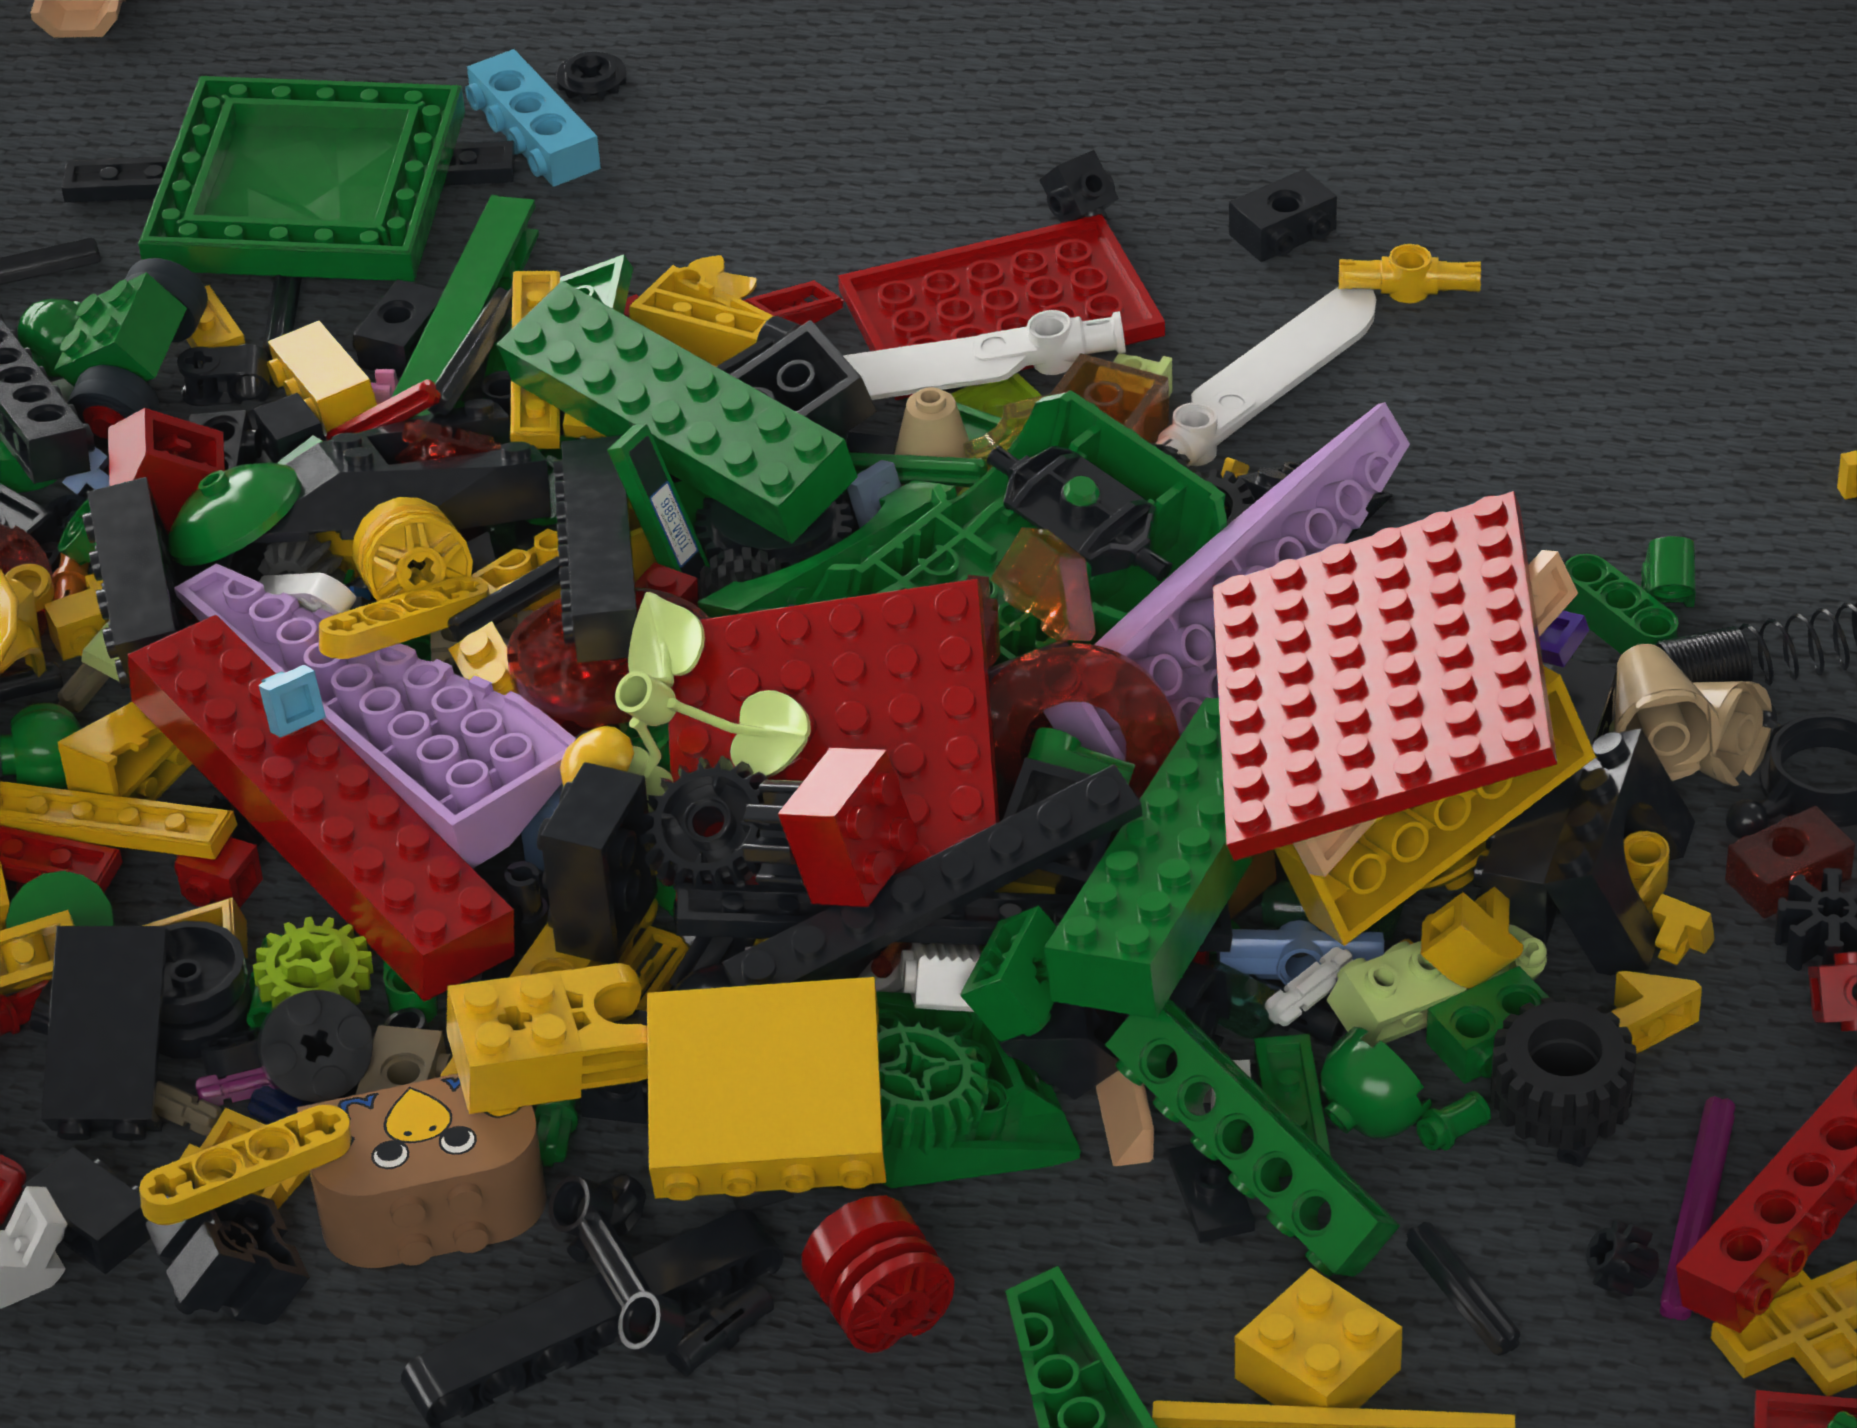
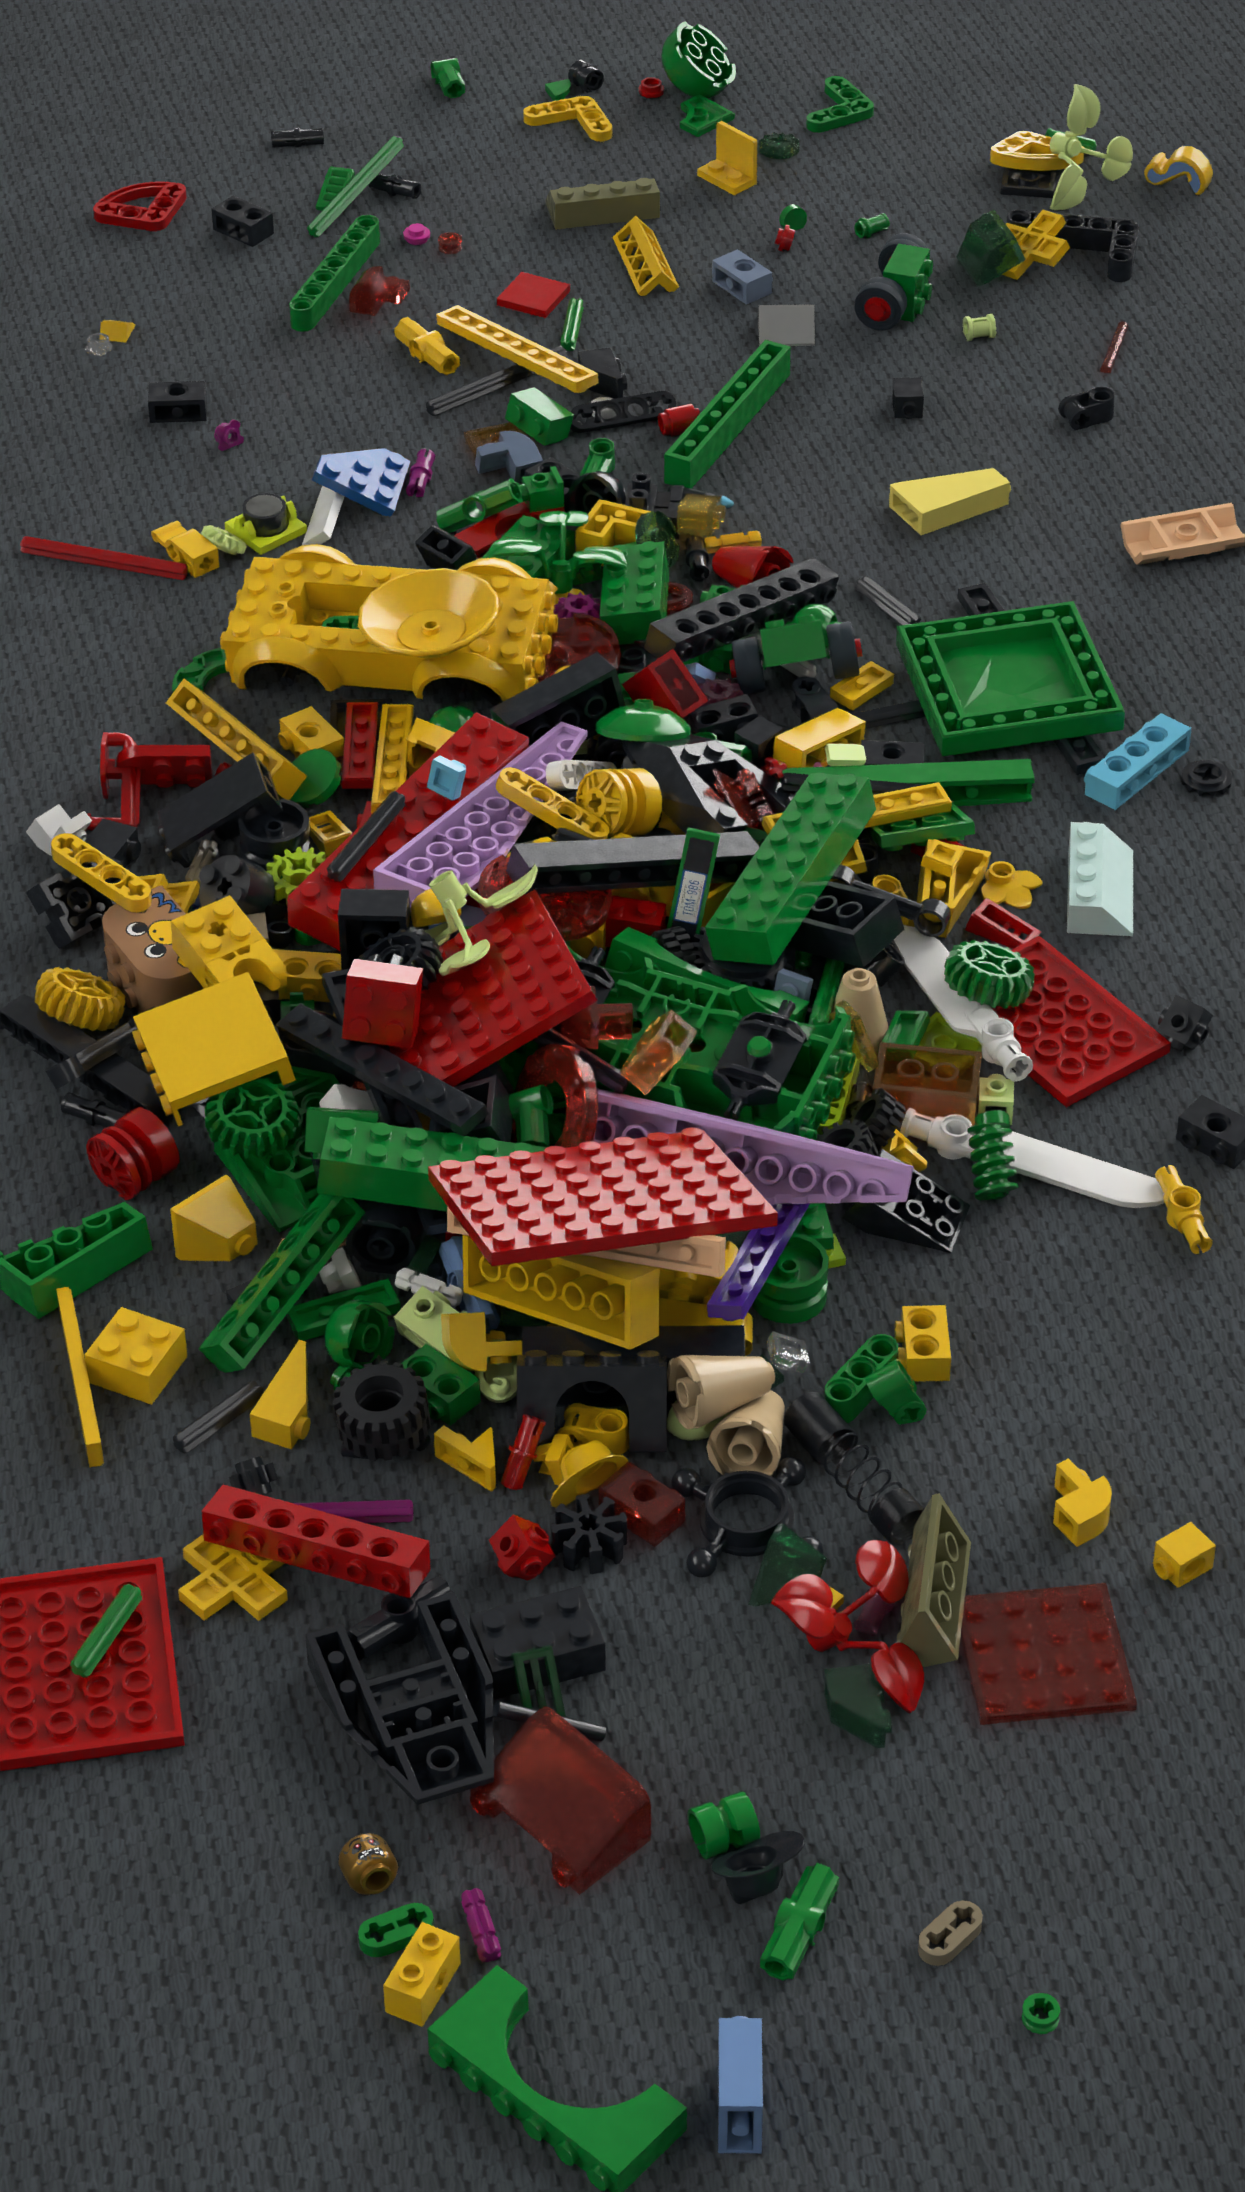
camera: 70 degrees right, 0 degrees up
none -> yellow gear [34,967,125,1031]
none -> yellow slope [170,1175,257,1261]
none -> yellow slope [250,1340,311,1449]
none -> black axle [327,791,405,882]
none -> red axle [501,1414,546,1490]
none -> yellow piece [550,1440,629,1508]
none -> yellowish green slope [825,743,866,766]
none -> yellow brick [894,1305,951,1381]
none -> yellow tile [921,839,964,878]
none -> green gear [944,940,1035,1009]
none -> green piece [967,1124,1018,1200]
none -> green tile [974,1110,1010,1128]
none -> light aqua slope [1067,822,1133,936]

